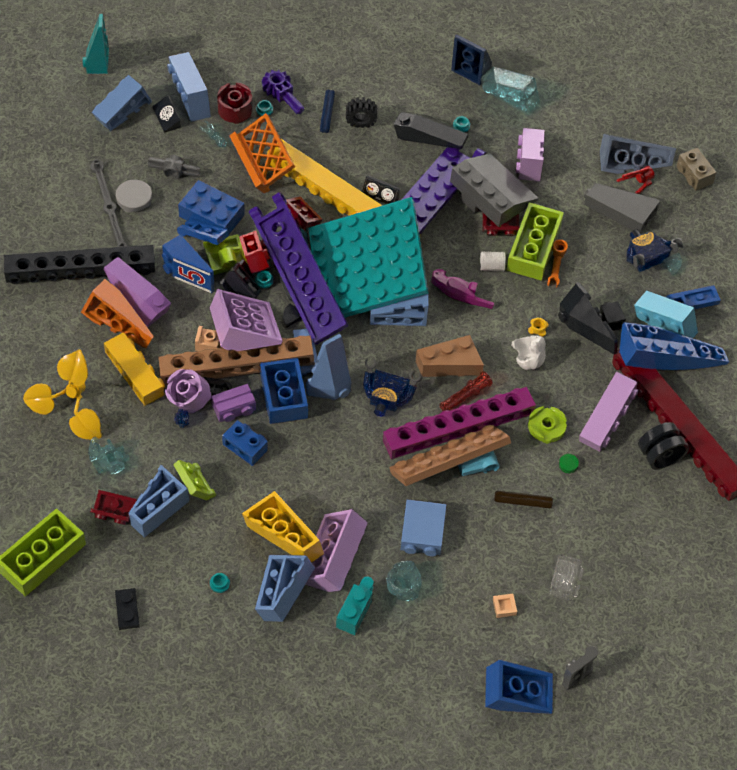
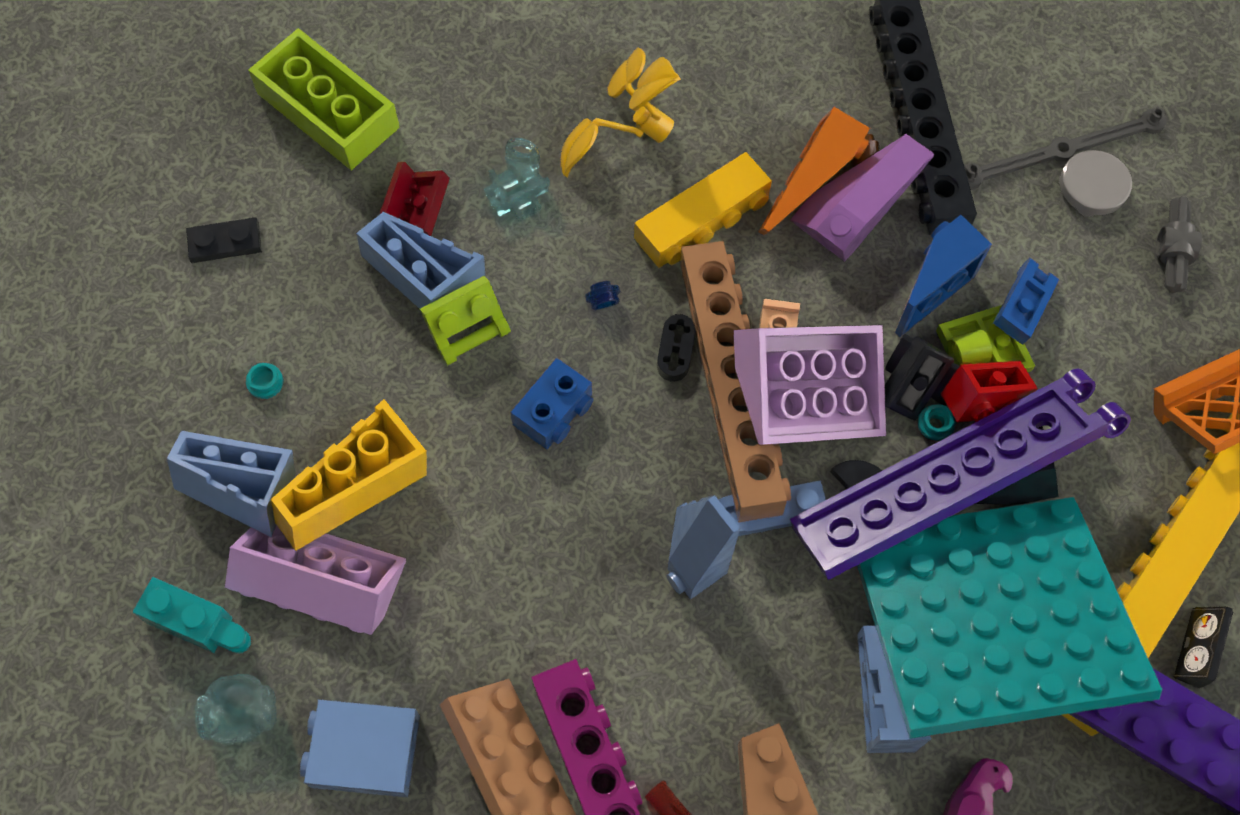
camera: 90 degrees right, 10 degrees up
lavender brick [165,369,211,413] -> none
blue brick [178,180,245,234] -> none
medium lavender brick [211,384,256,422] -> none
blue brick [260,358,308,424] -> none
dark red bracket [286,196,323,231] -> none
clear blue torso [363,358,423,417] -> none

